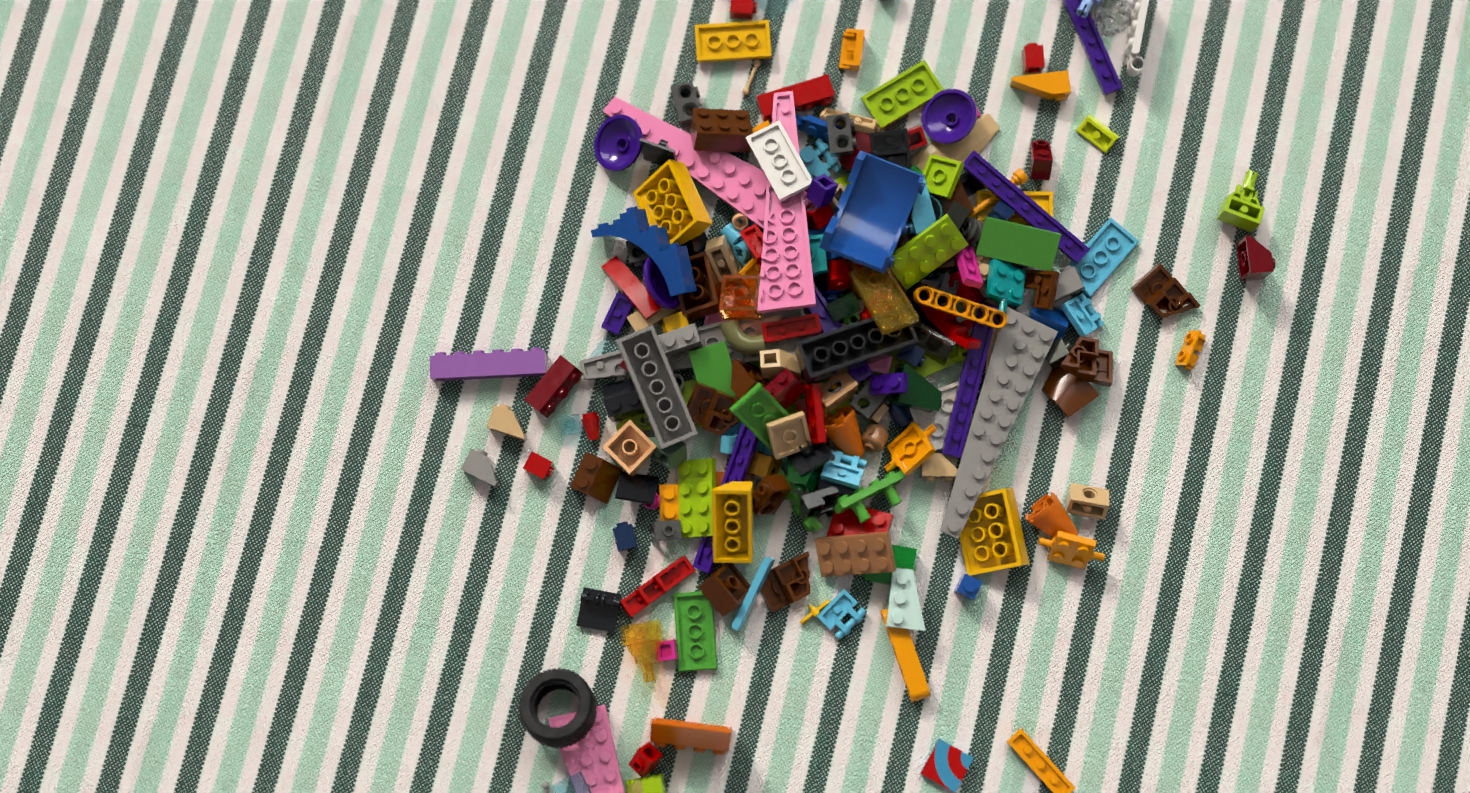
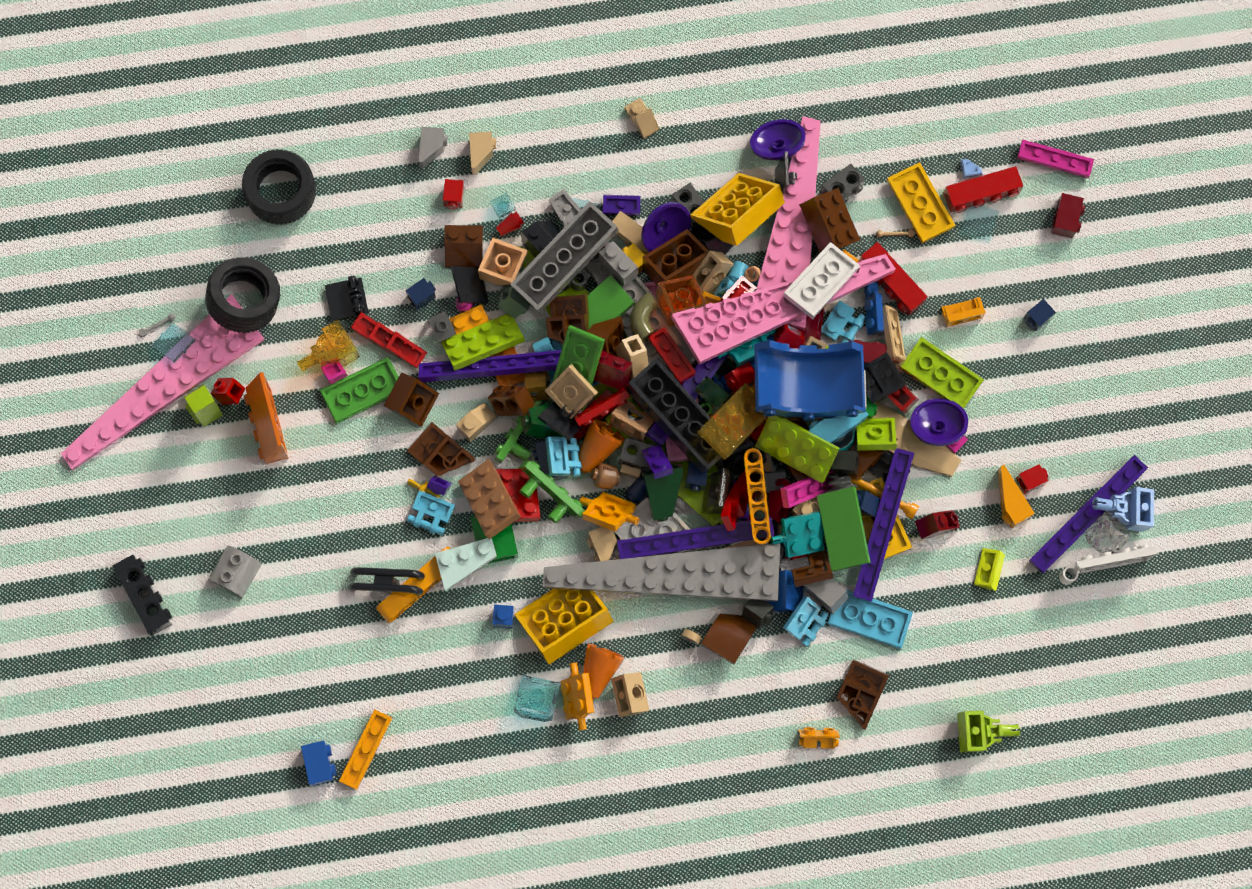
camera: 60 degrees right, 5 degrees down
medium lavender brick [430,348,547,381] -> none
dark red brick [524,355,583,418] -> none
blue arch [591,206,697,296] -> none
slope [601,256,661,320] -> none
yellow slope [712,481,754,563] -> none
medium azure tile [731,556,775,631] -> none
black slope [800,485,839,518] -> none
dark purple brick [806,174,838,208] -> none
dark grey brick [826,113,857,157] -> none
tile [920,738,974,793] -> none
reddish brown slope [1061,336,1113,387] -> none
dark red slope [1236,235,1276,281] -> none
none -> black tyre [242,149,316,225]
none -> black piece [348,567,425,595]
none -> dark purple plate [427,475,452,495]
none -> tan slope [456,403,498,443]
none -> clear light blue slope [514,674,561,722]
none -> tan slope [624,98,660,139]
none -> tan tile [681,629,702,645]

